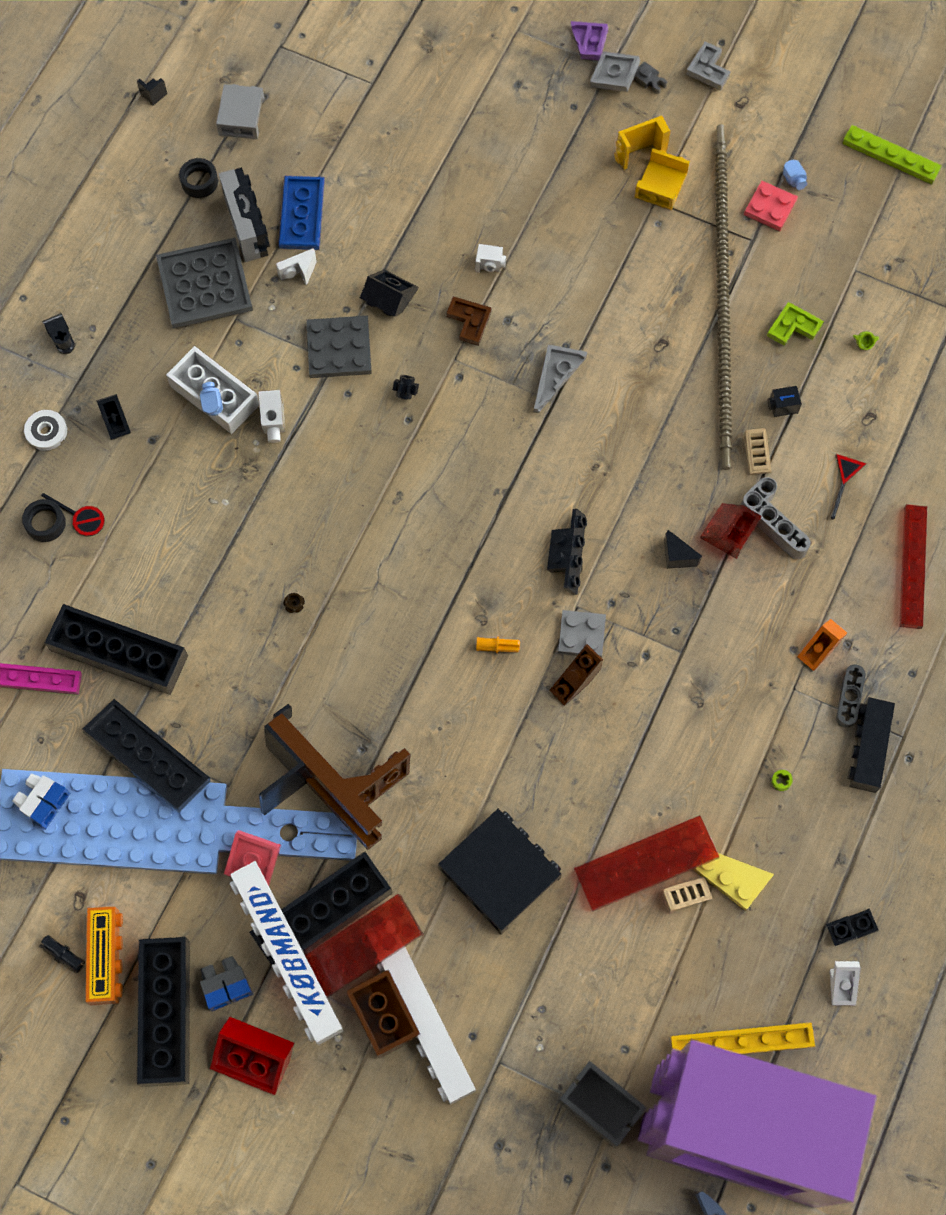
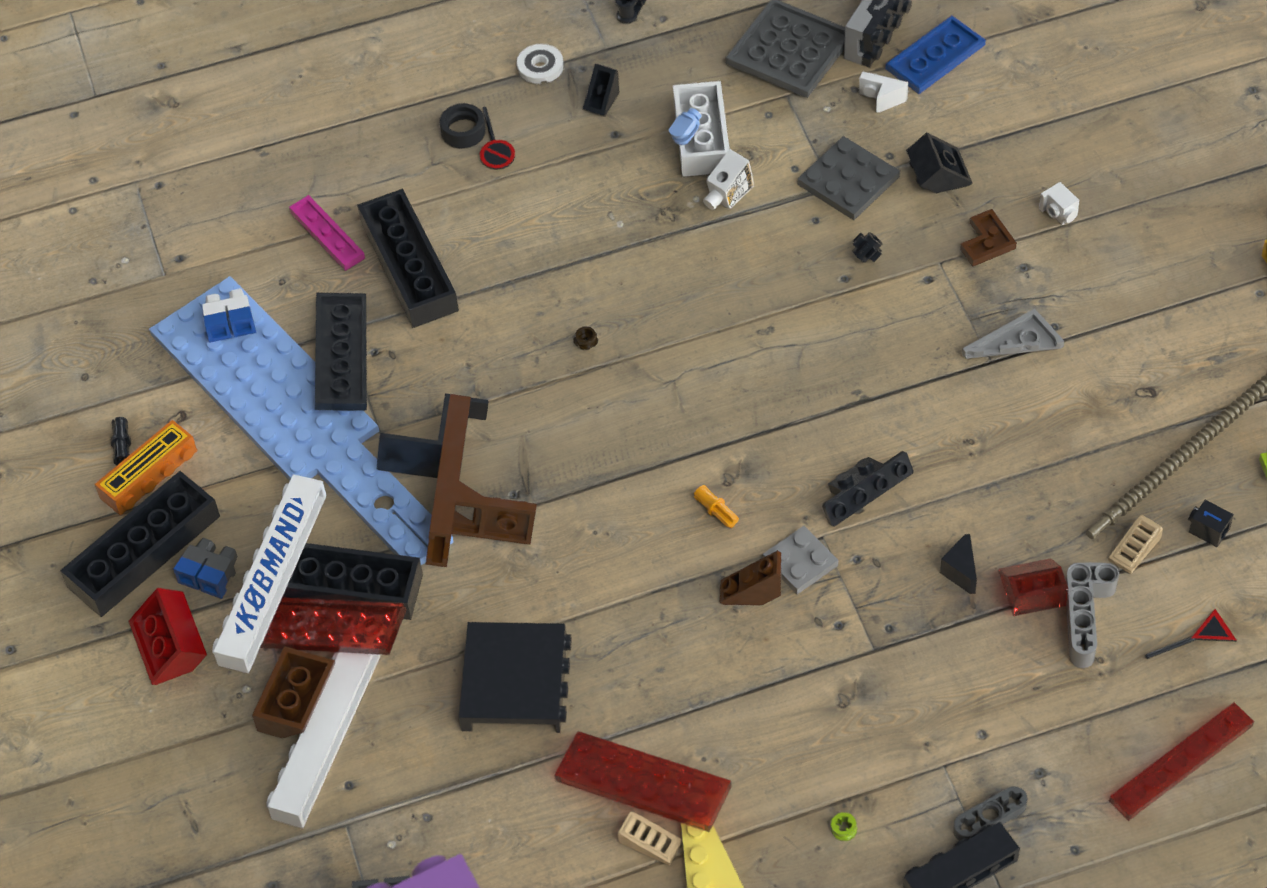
camera: 50 degrees right, 15 degrees down
coral plate [224,830,281,886] -> none
orange slope [797,619,847,671] -> none

